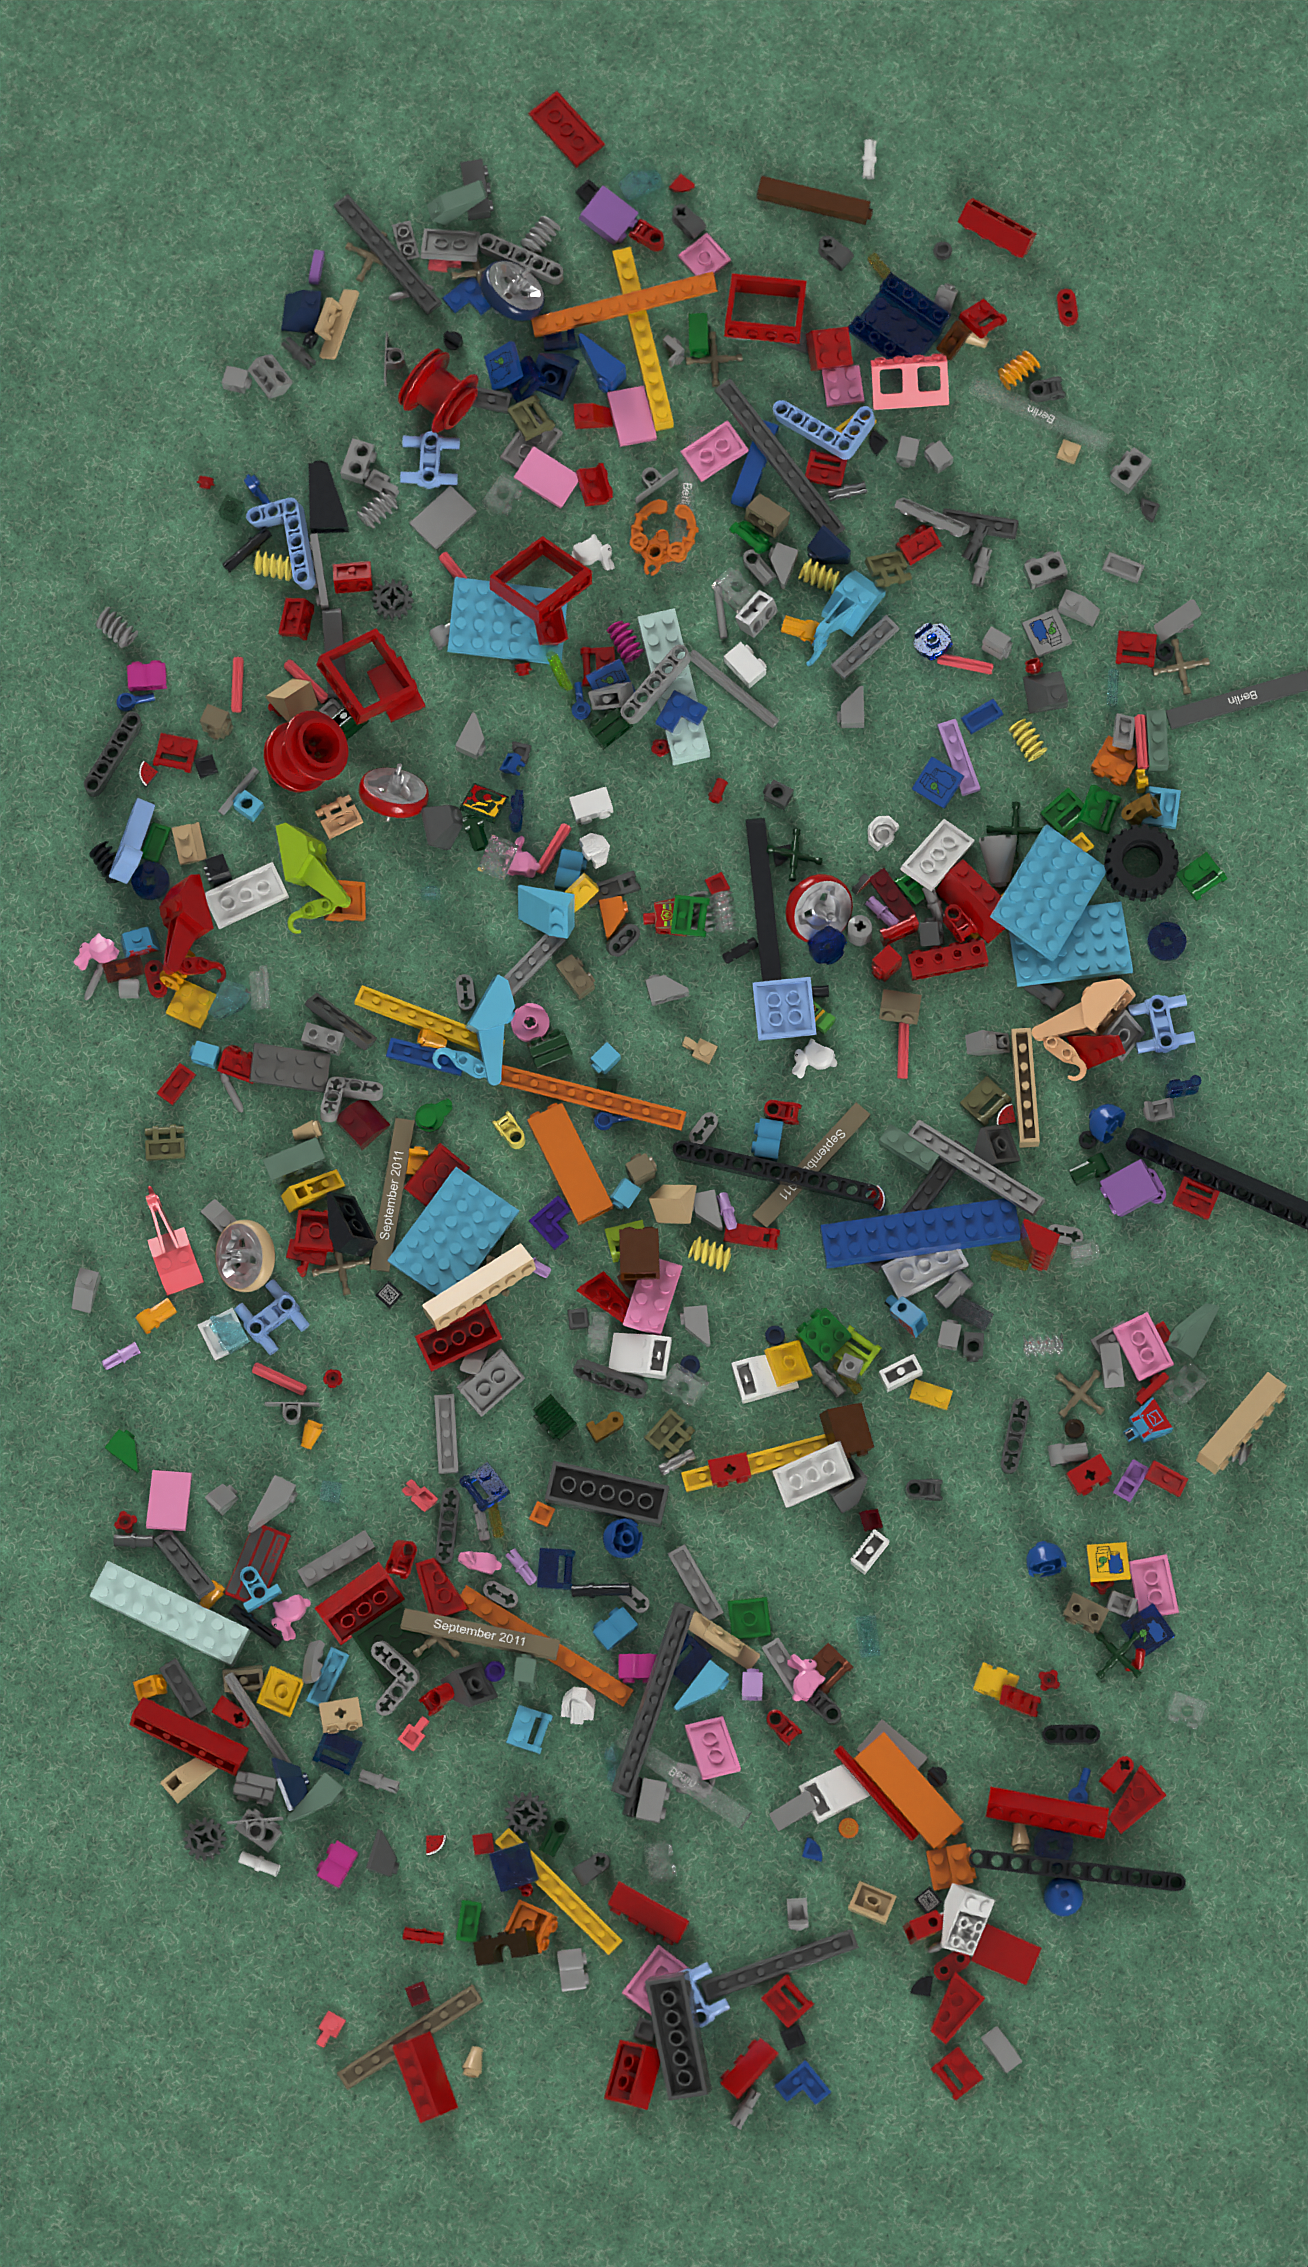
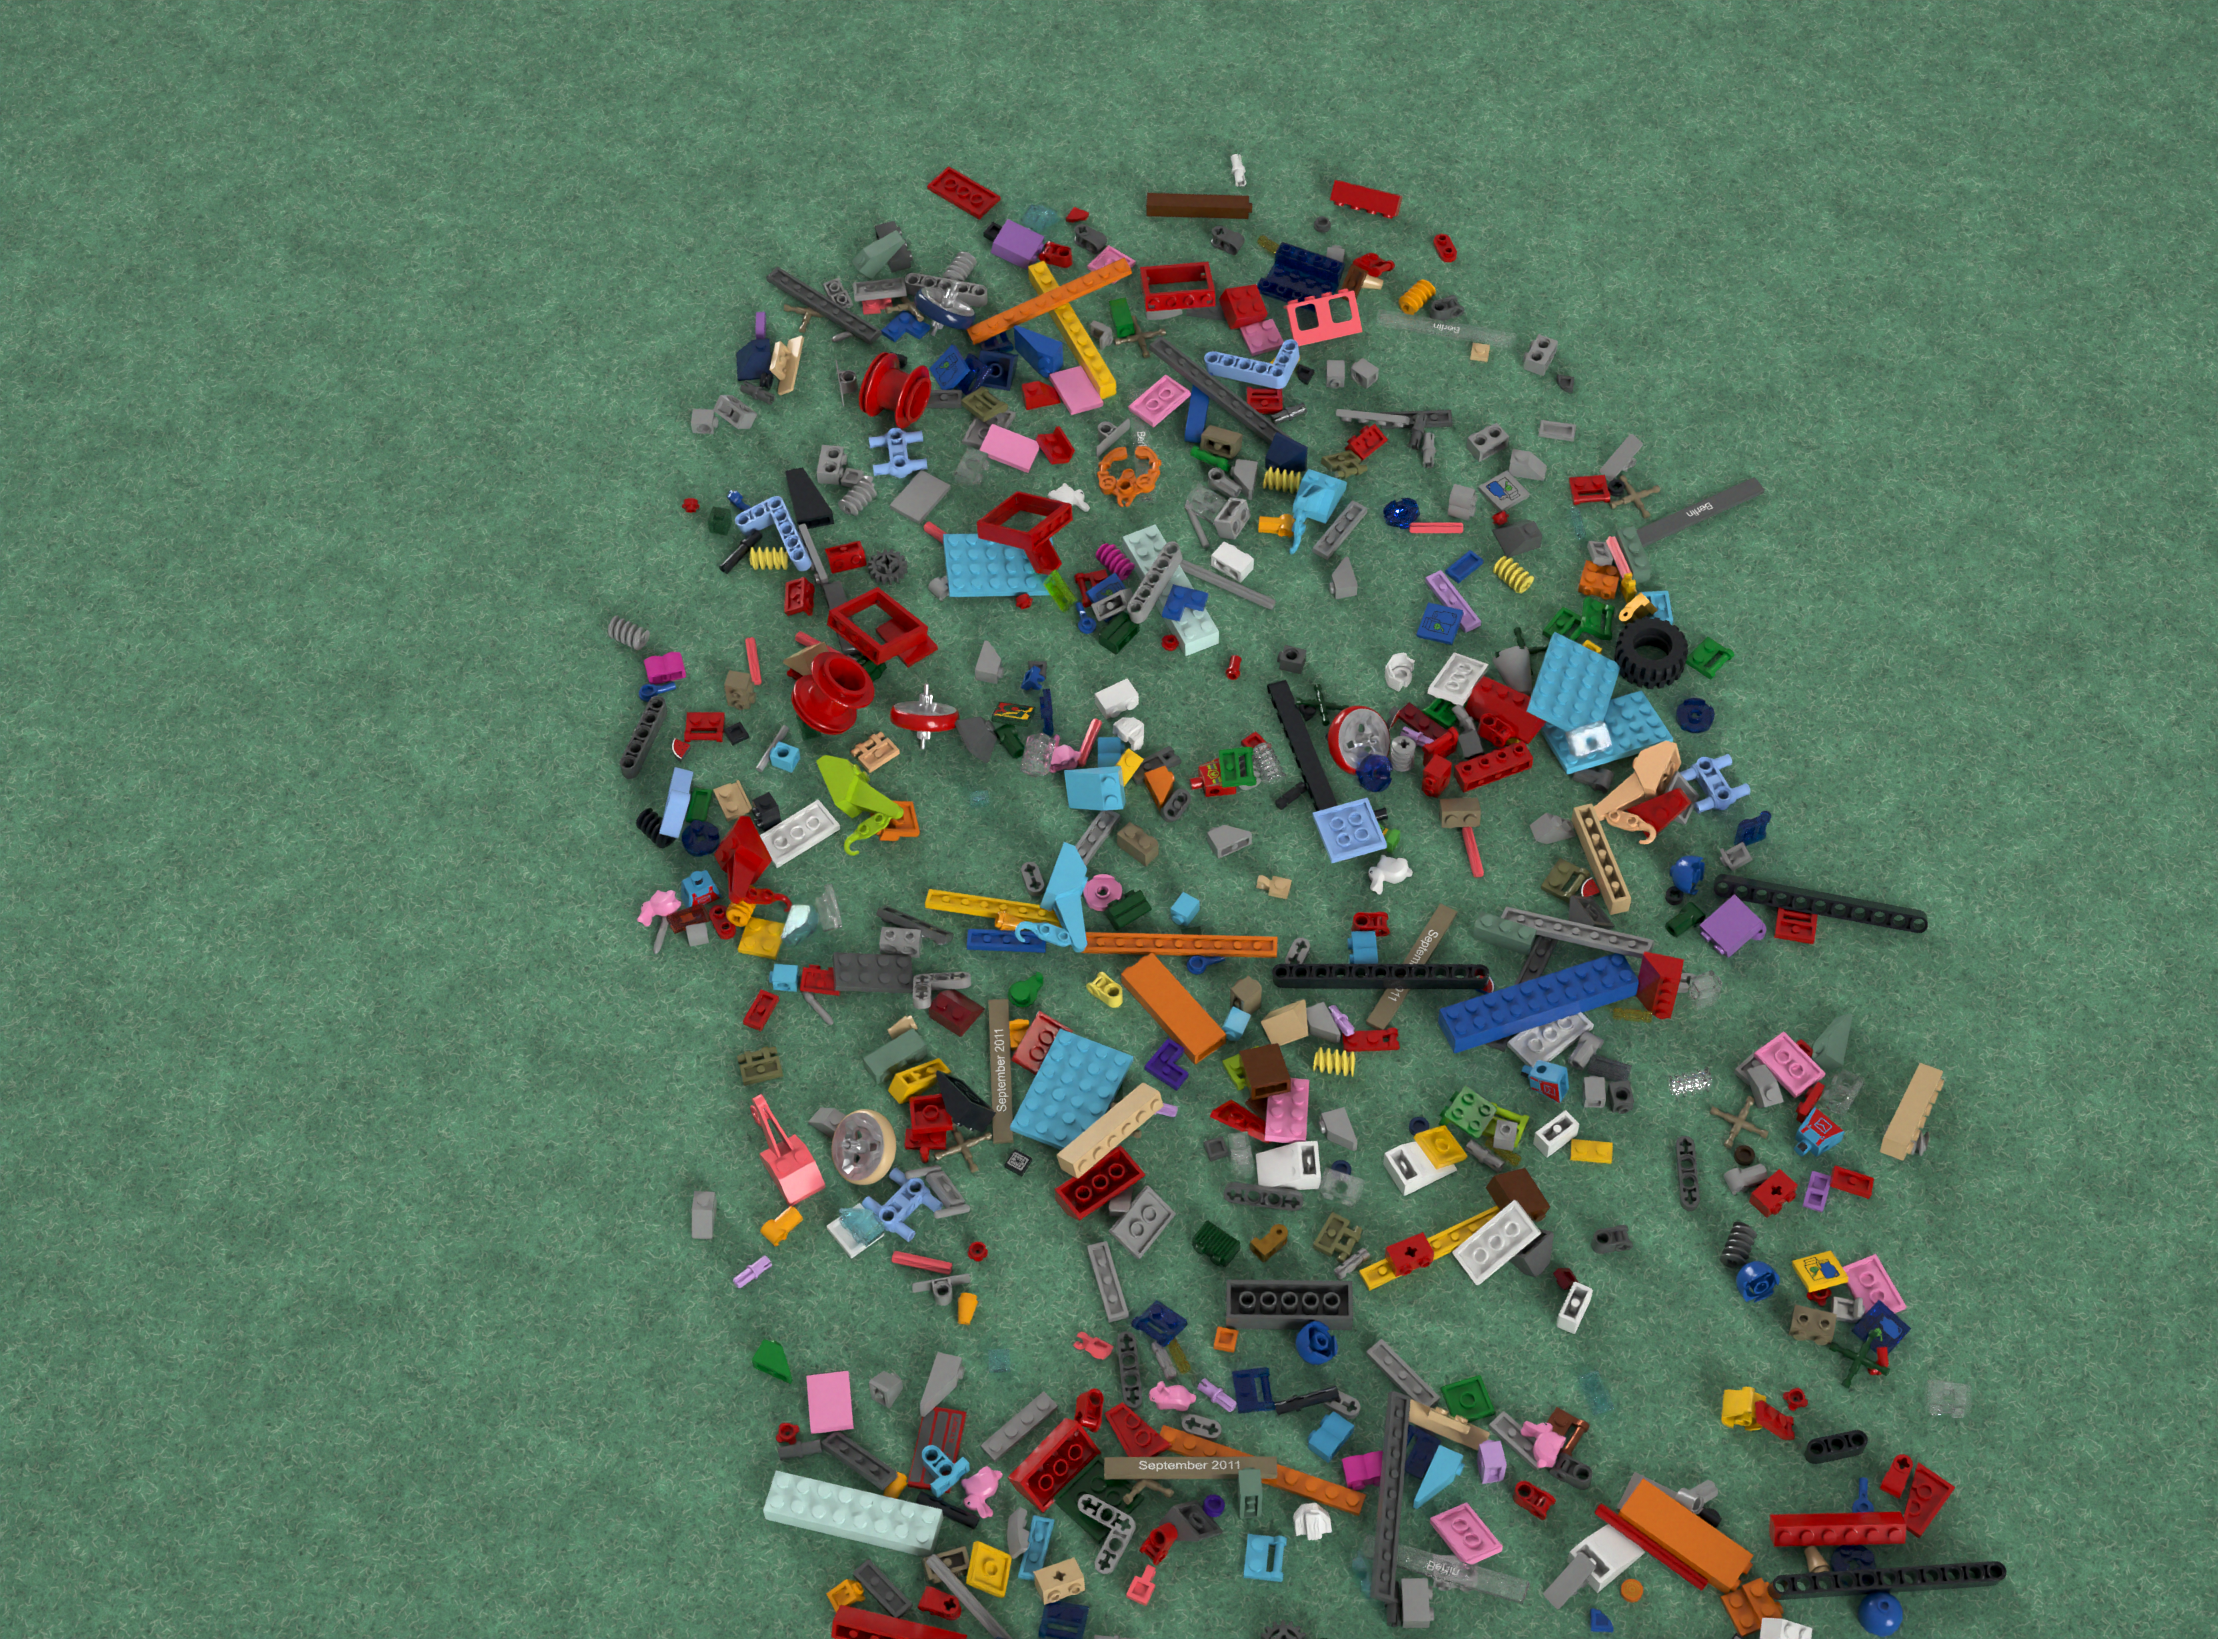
camera: 15 degrees left, 20 degrees down
none -> light grey plate [905,1165,970,1219]
none -> clear brick [1565,721,1612,758]
none -> light grey piece [1675,1480,1718,1514]
none -> dark grey piece [1720,1221,1757,1268]

